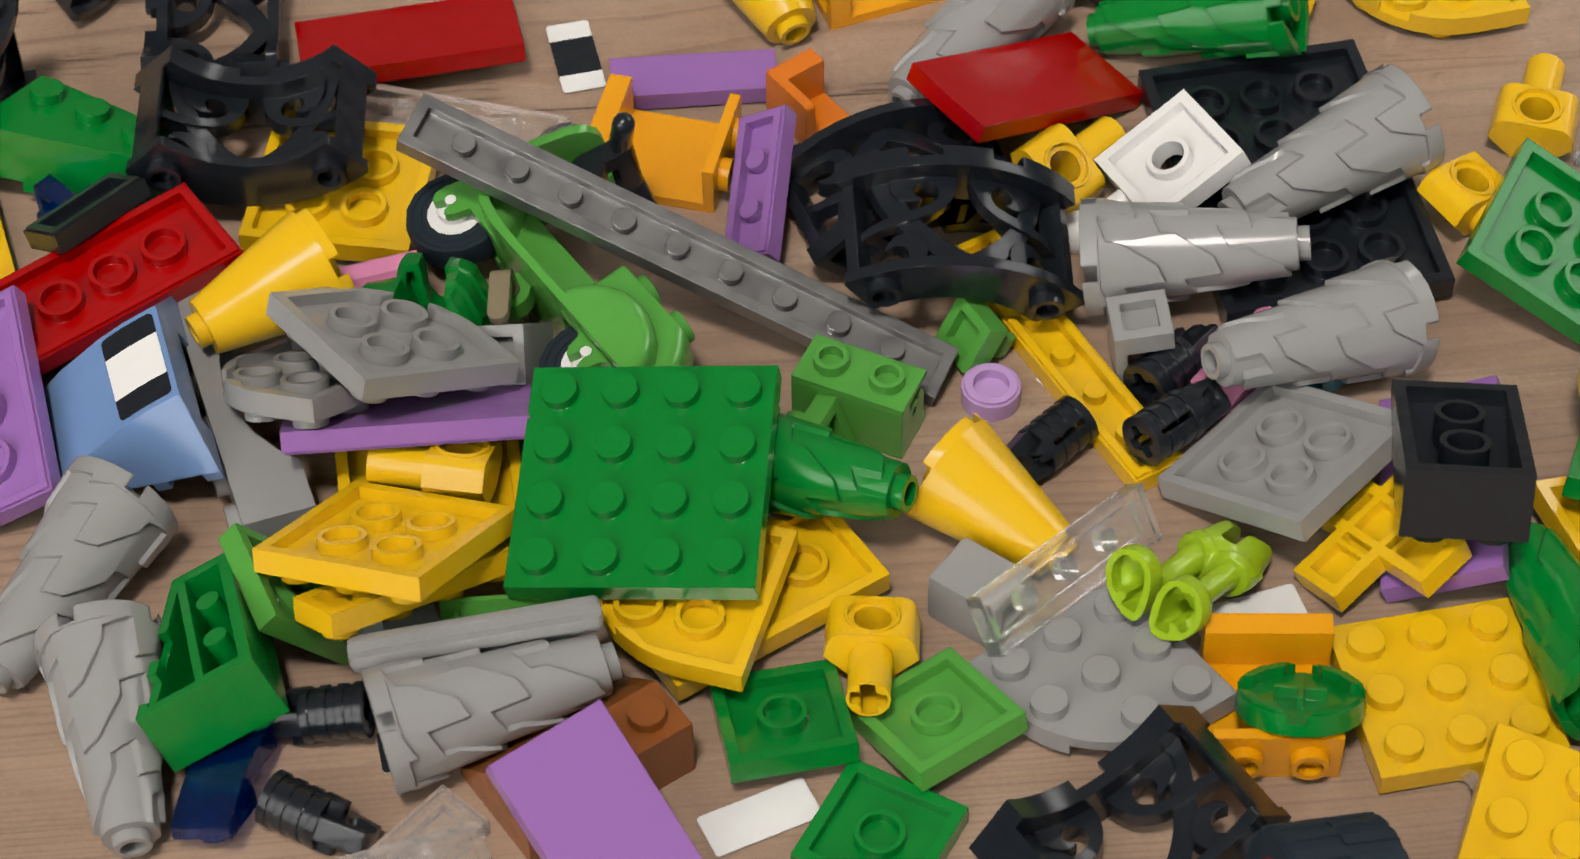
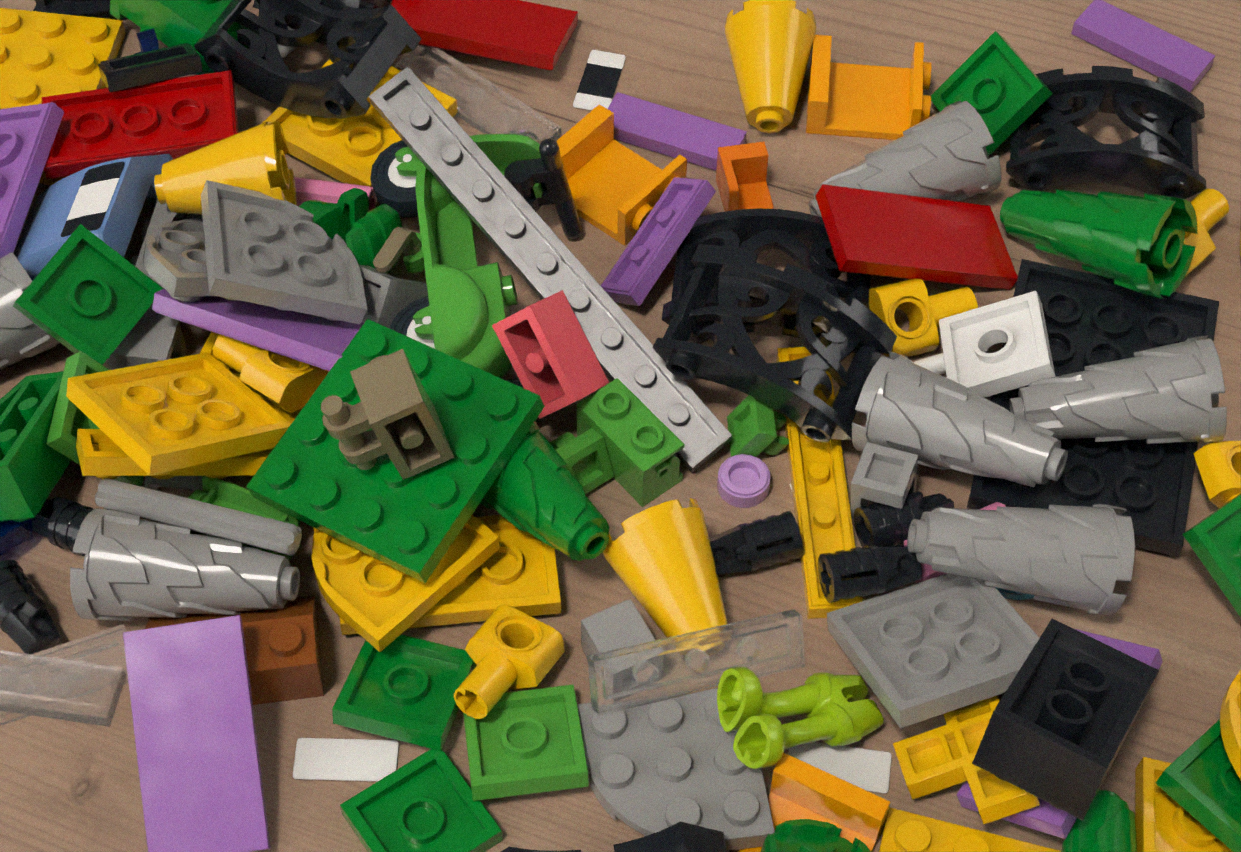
camera: 25 degrees right, 5 degrees up
none -> green plate [13,224,164,365]
none -> dark tan brick [321,349,454,480]
none -> coral brick [492,290,609,419]

